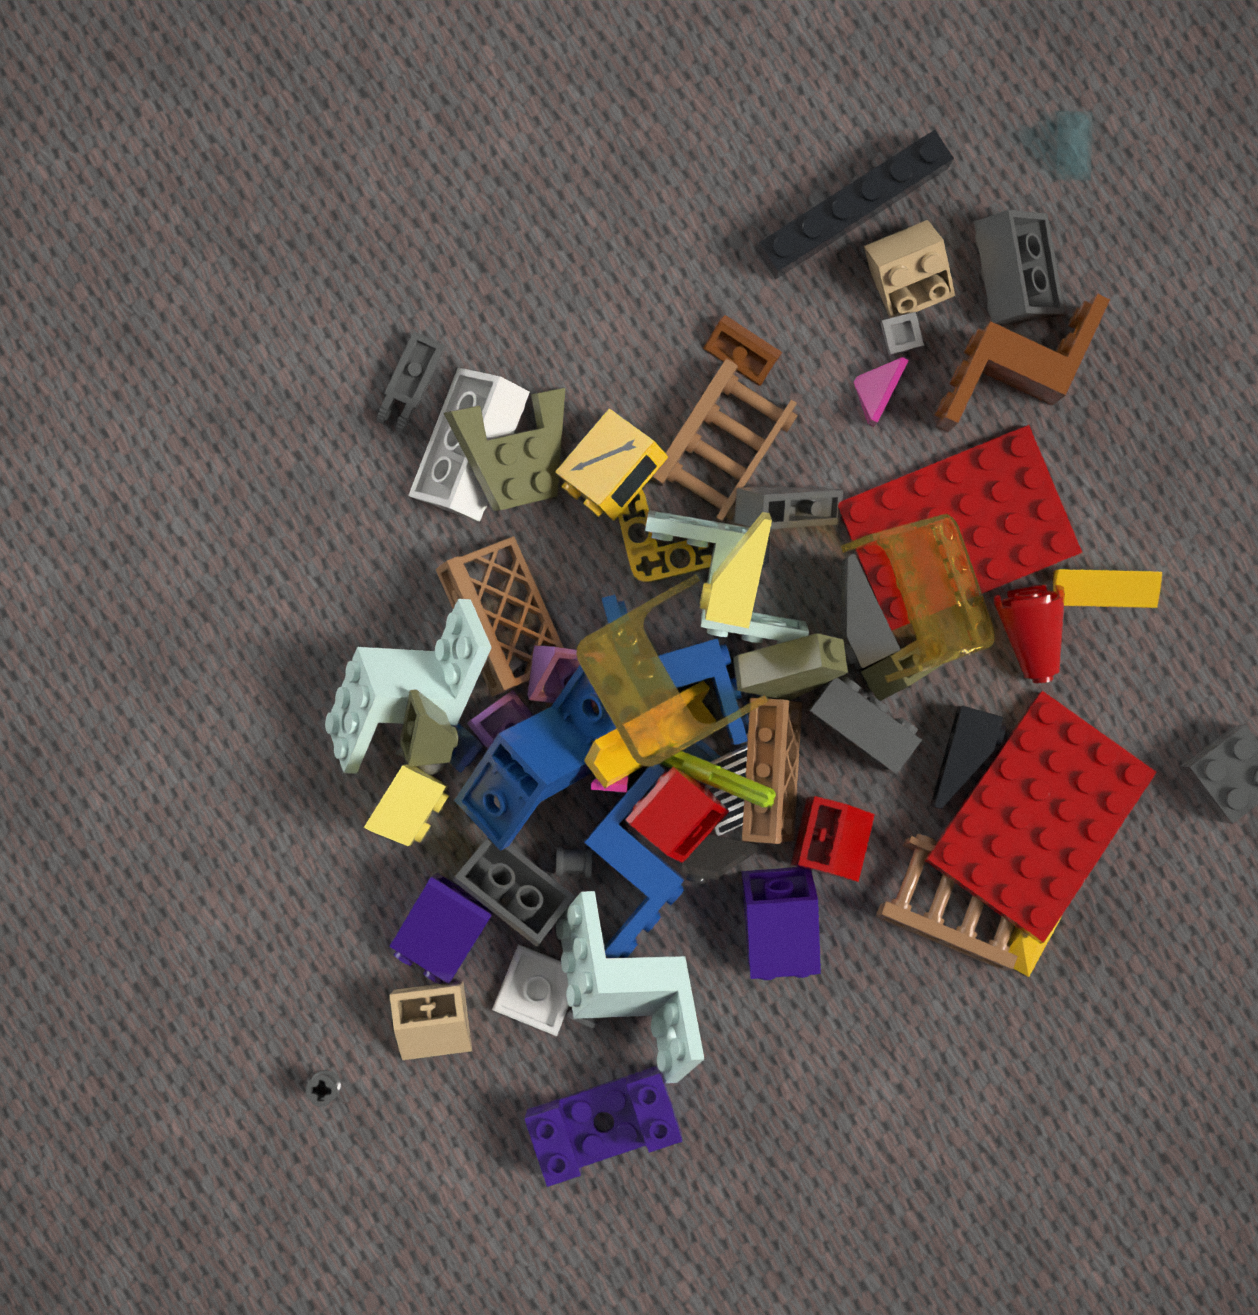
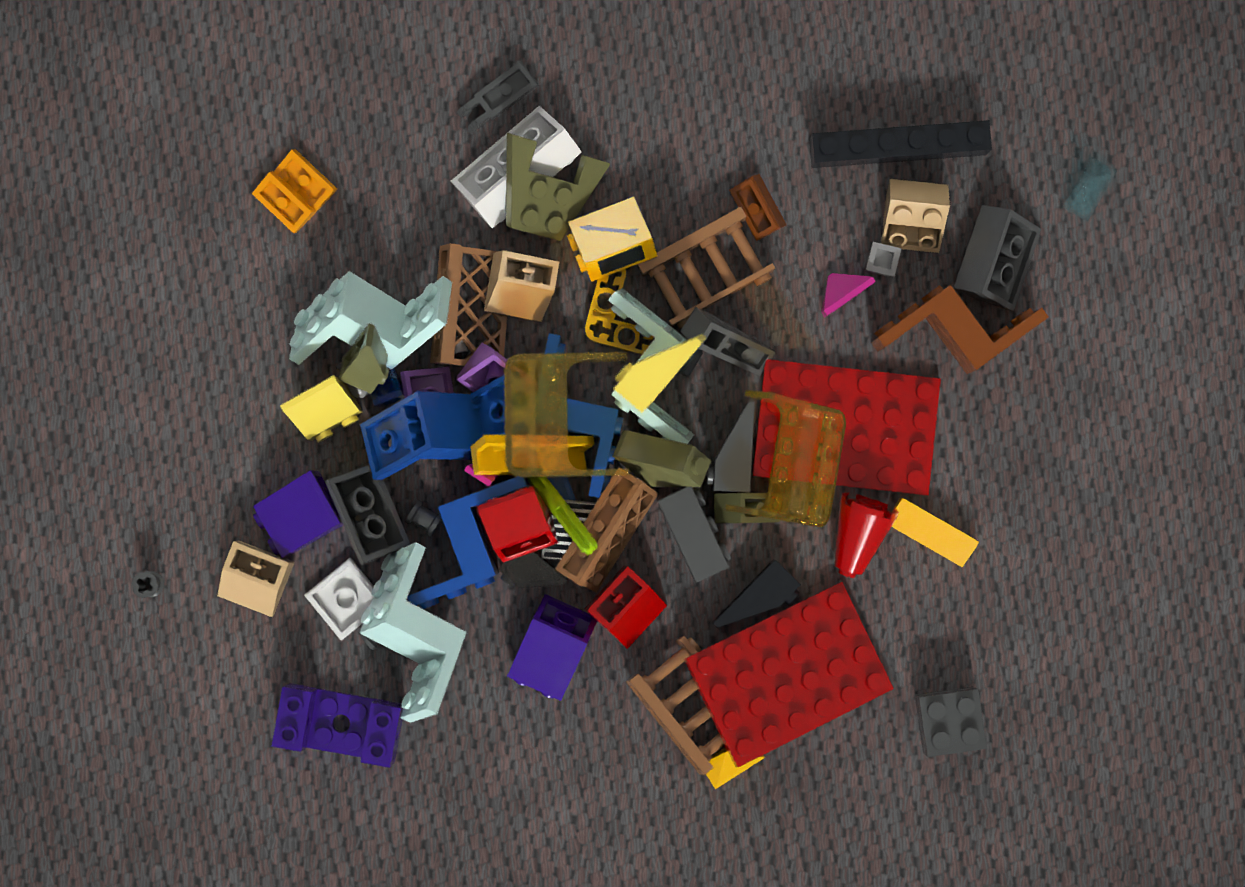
camera: 30 degrees right, 0 degrees up
none -> light orange slope [252,149,338,234]
none -> tan slope [484,250,559,322]

